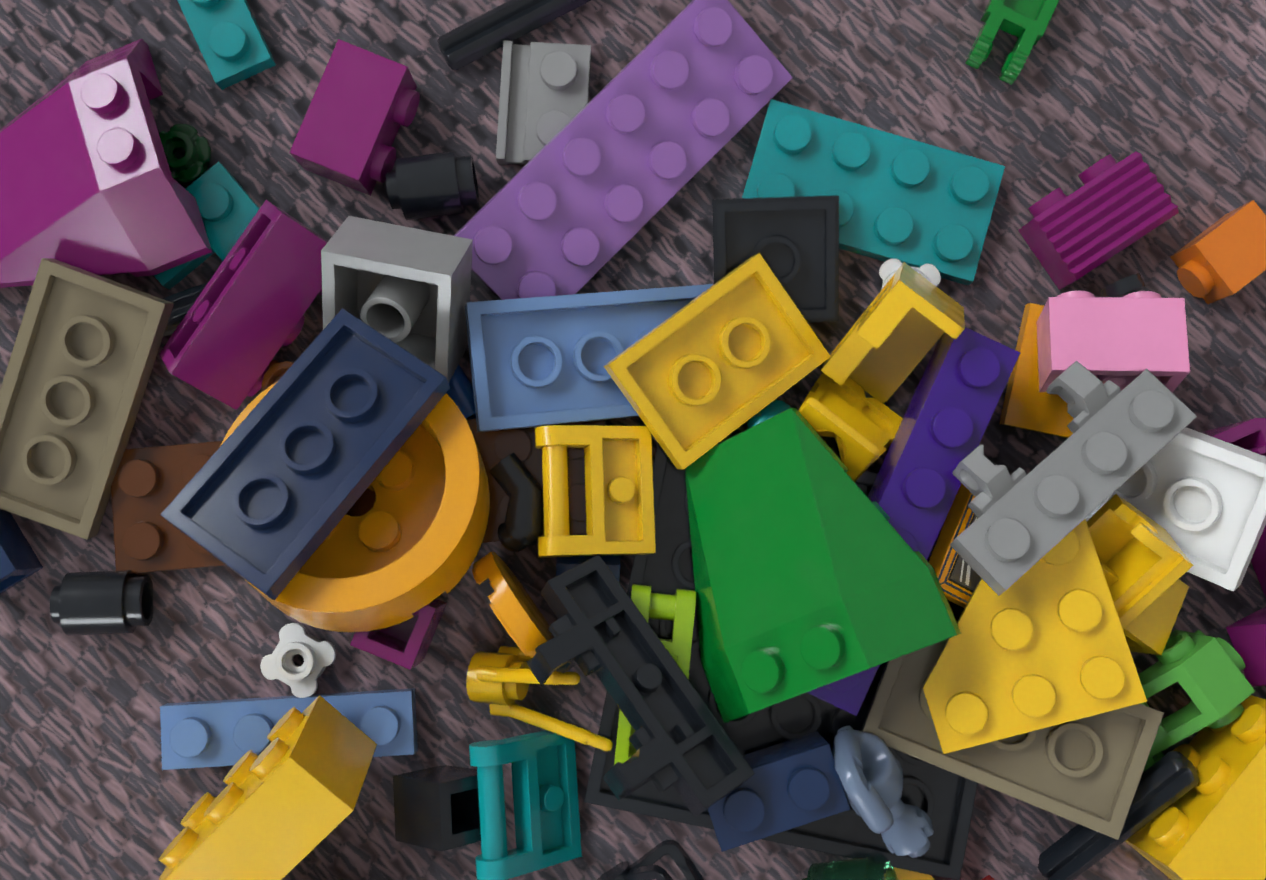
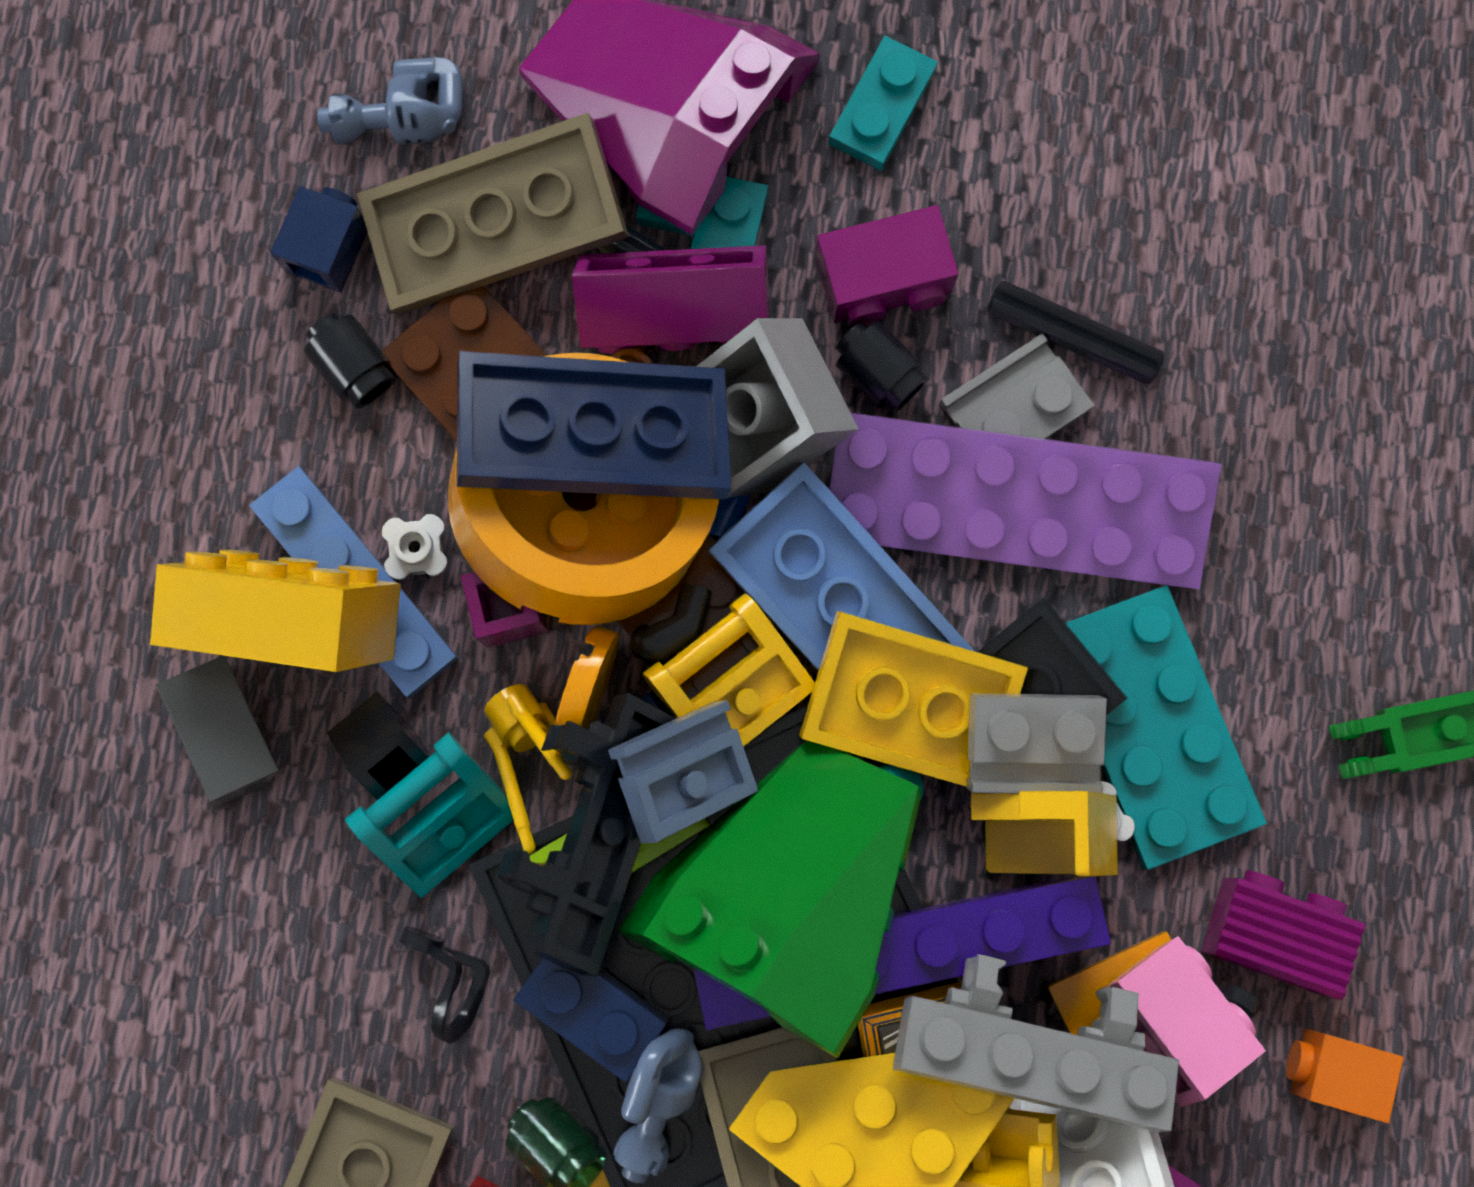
camera: 55 degrees right, 5 degrees down
dark green plate [159,124,211,184] -> none
yellow piece [798,373,903,482] -> none
none -> sand blue plate [608,700,758,843]
none -> light grey plate [966,693,1107,793]

